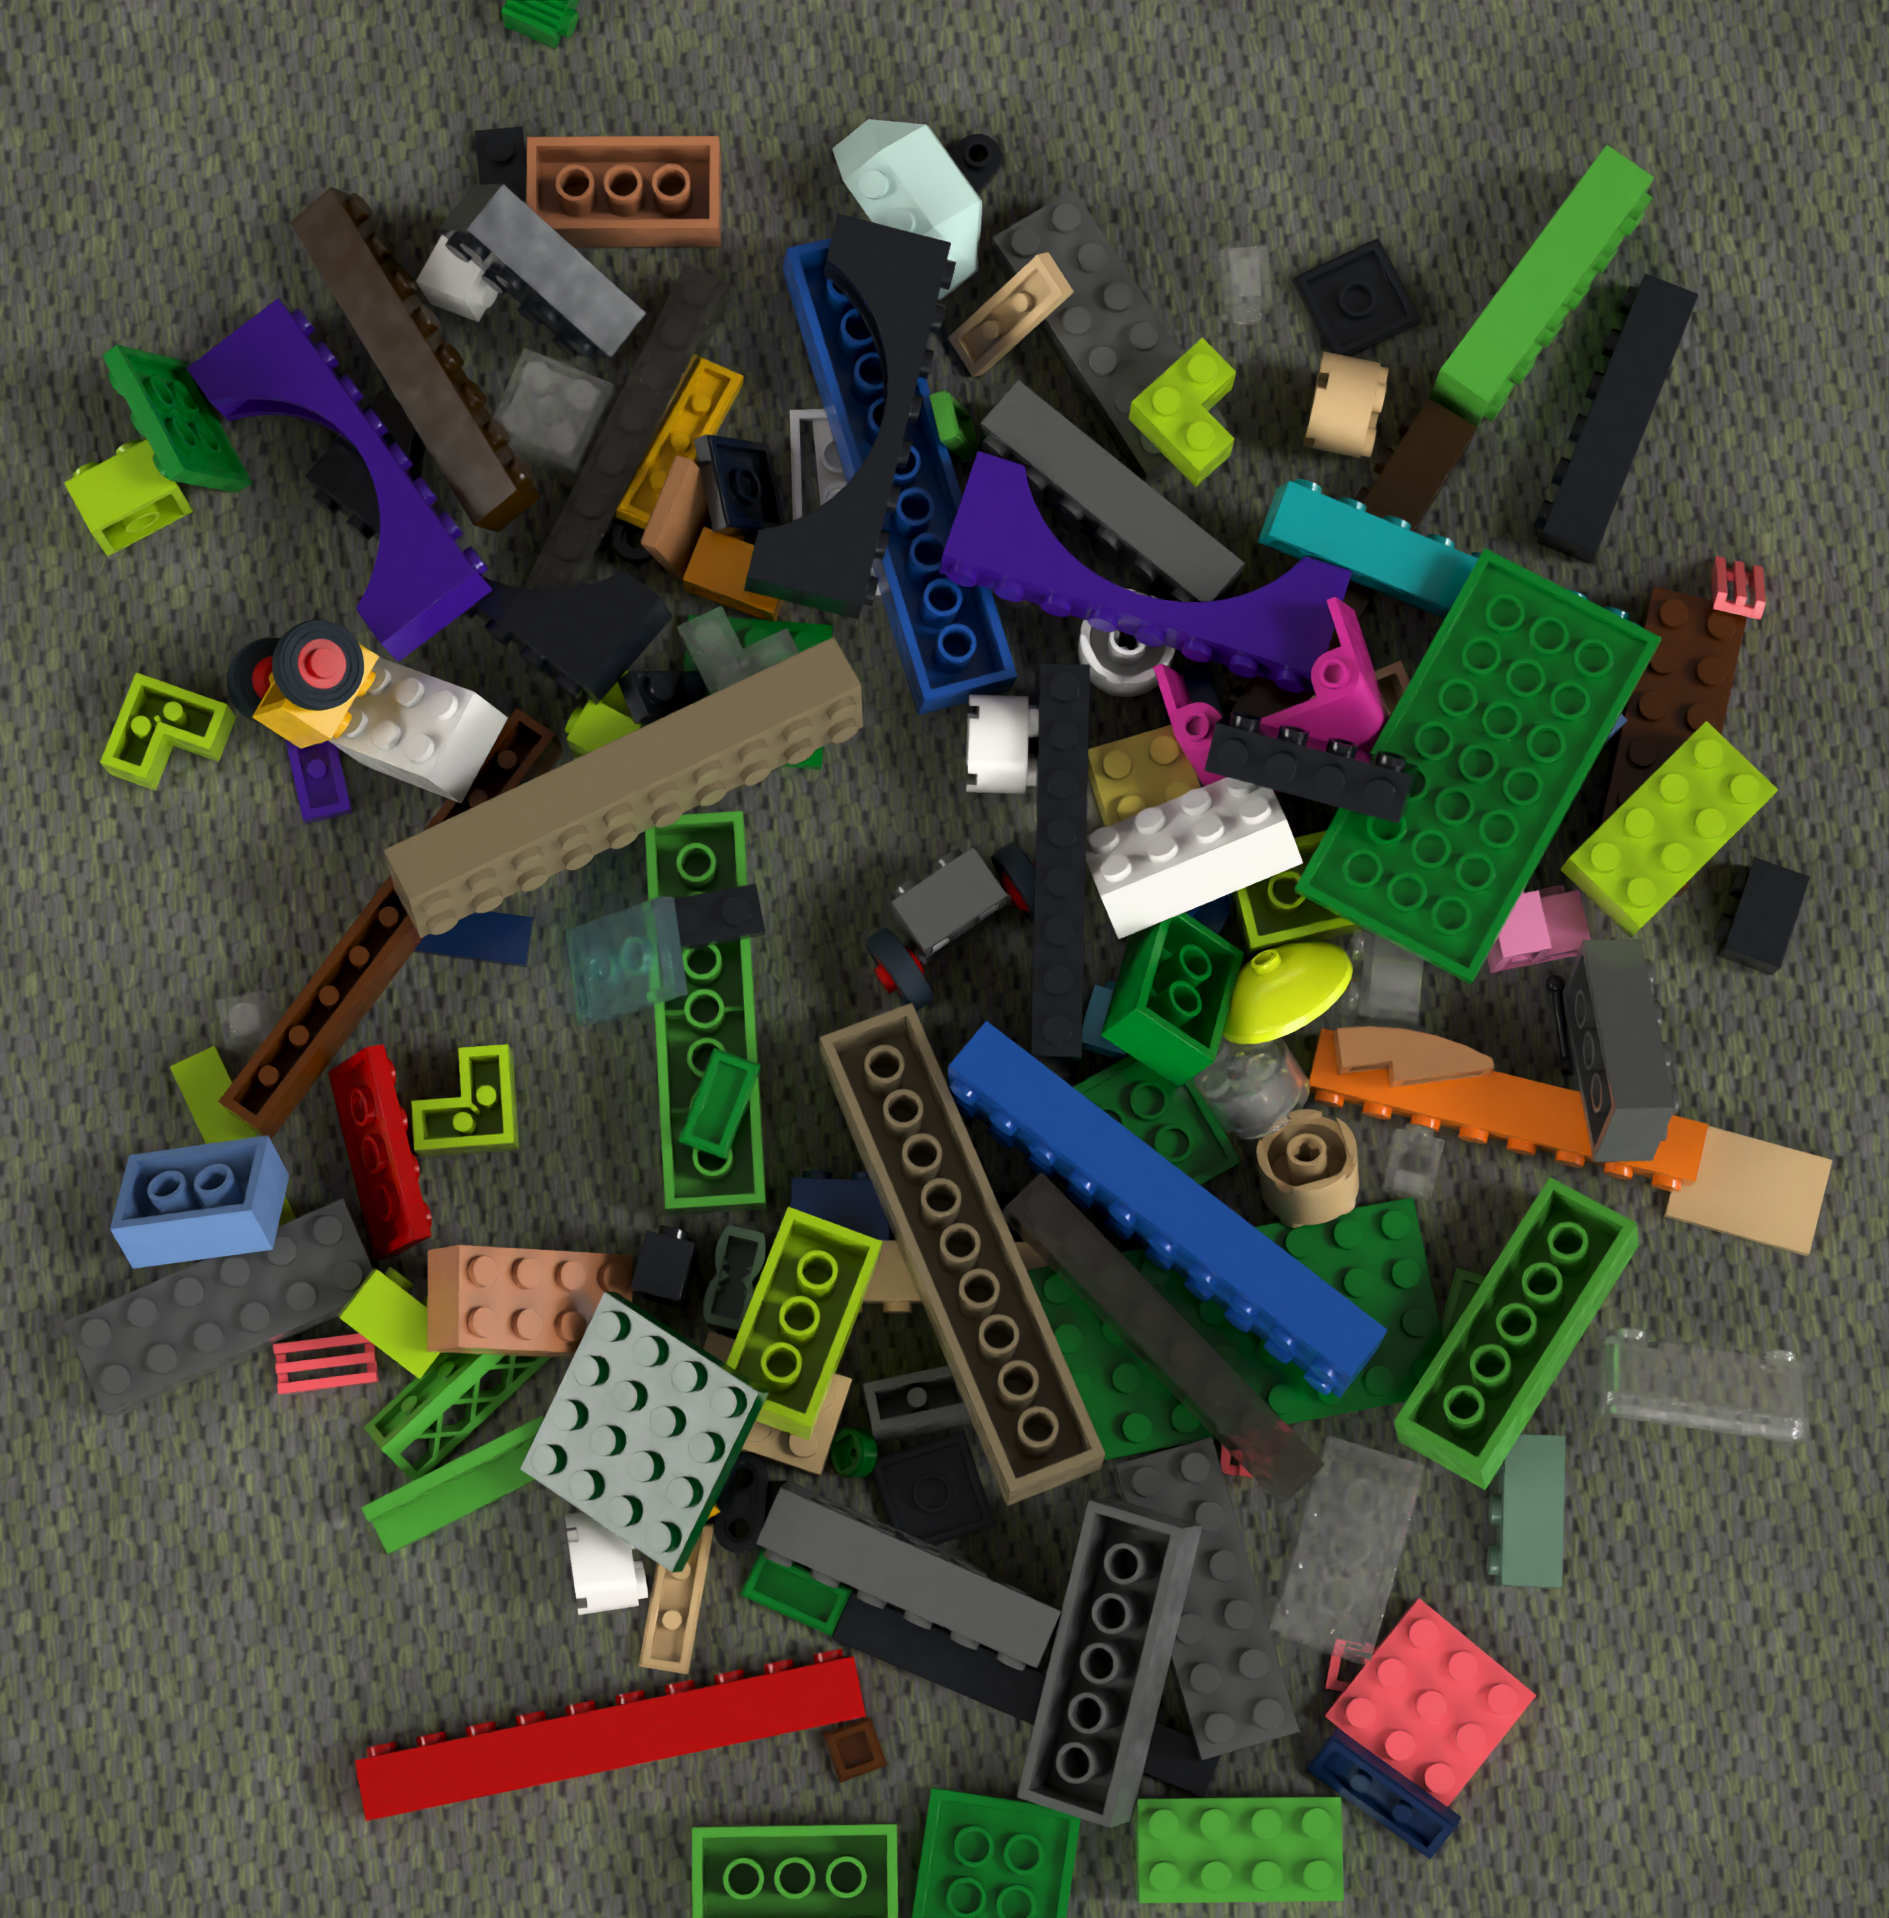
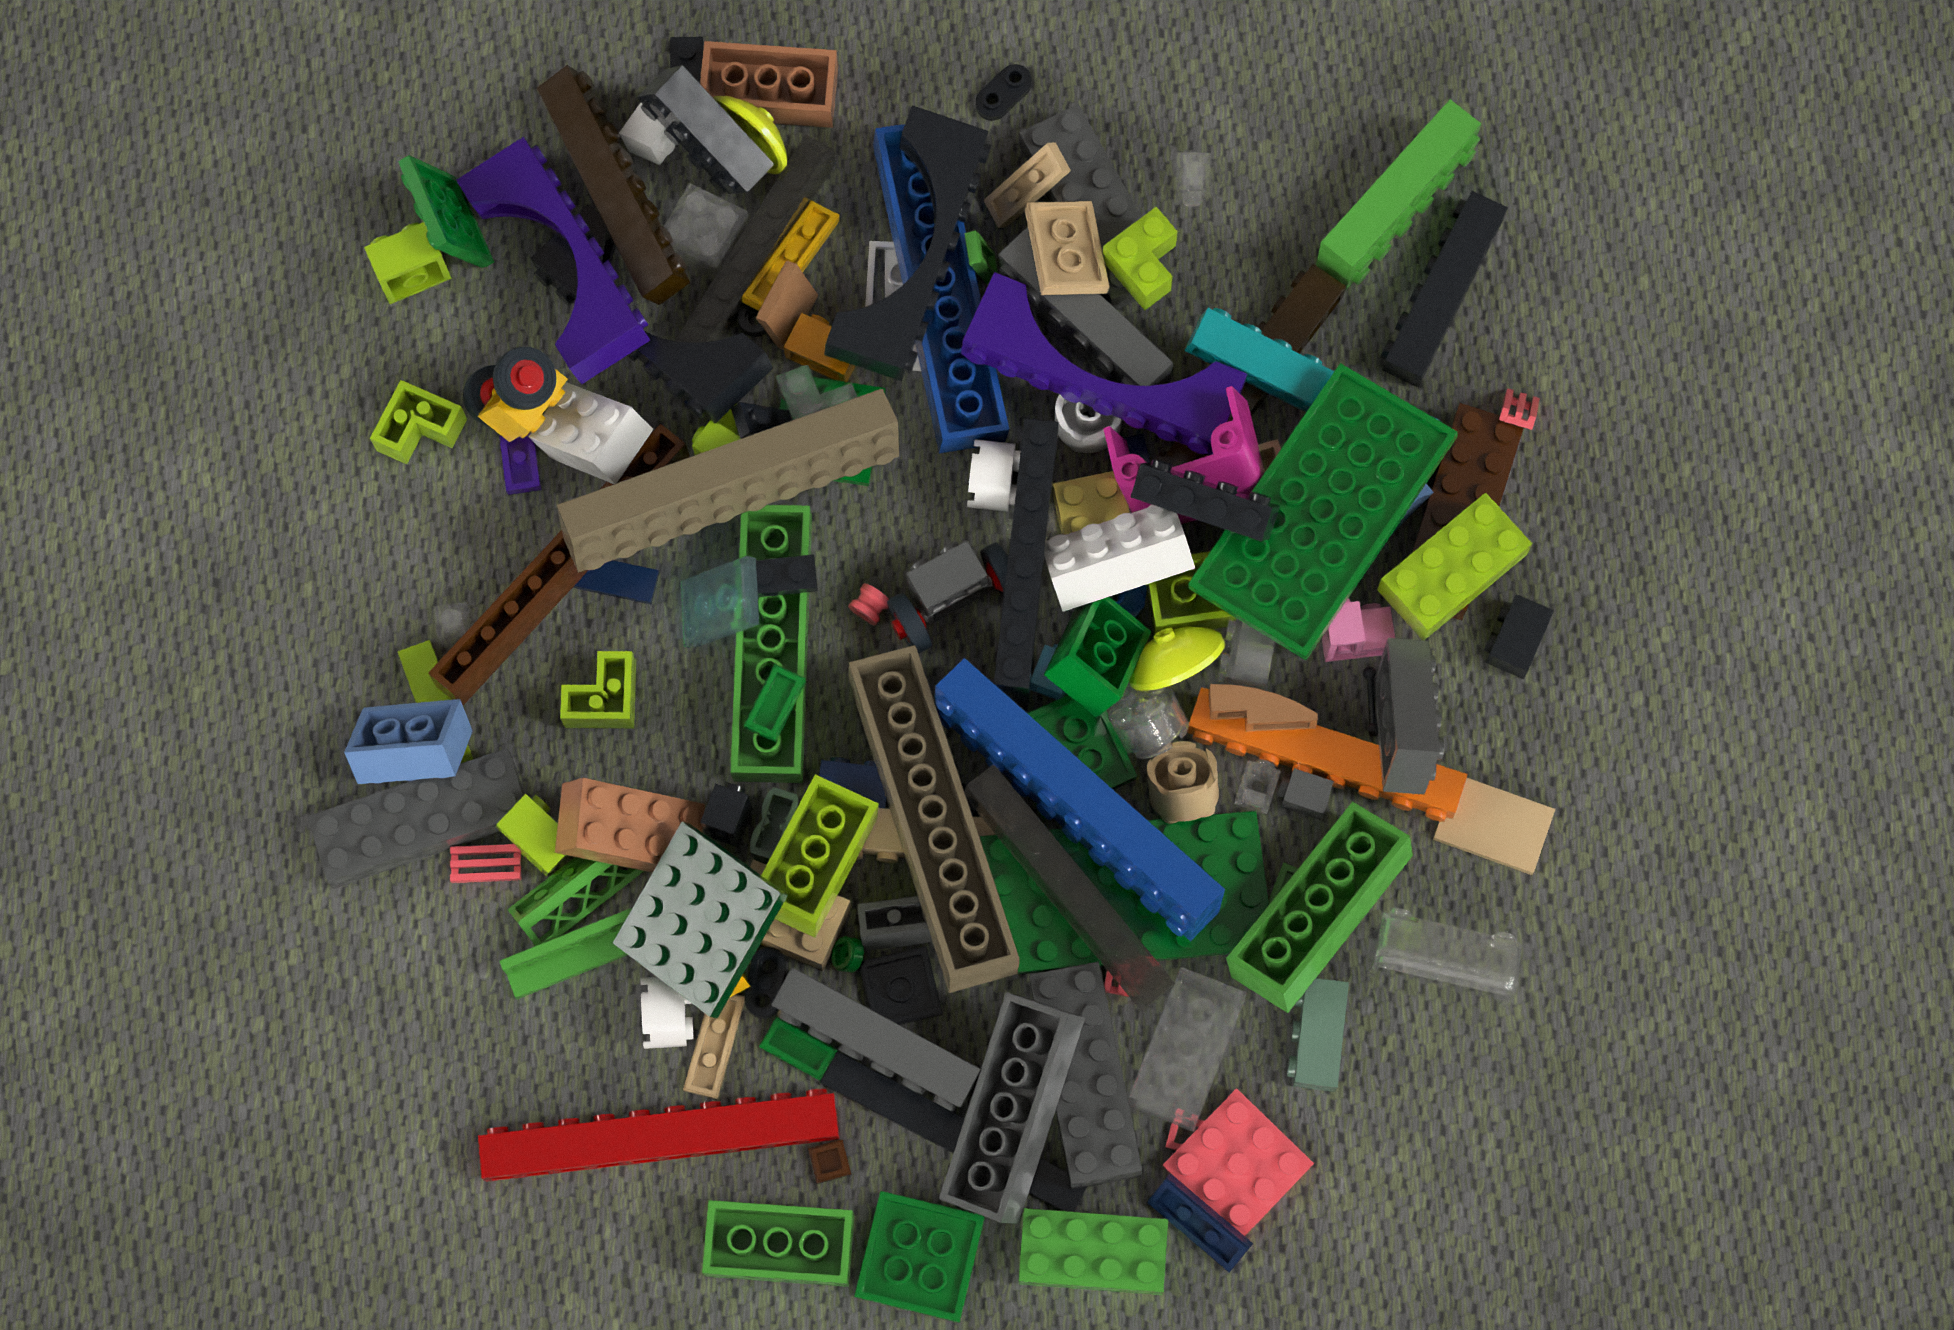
camera: 10 degrees right, 5 degrees down
red plate [328,1044,432,1262] -> none
black tile [694,434,785,538] -> none
light aqua wedge [832,119,982,300] -> none
black tile [1292,238,1421,357] -> none
tan brick [1303,351,1389,458] -> none
none -> neon yellow dish [713,96,787,174]
none -> coral wheel [848,583,889,626]
none -> tan tile [1025,201,1109,295]
none -> dark grey brick [1277,768,1334,820]

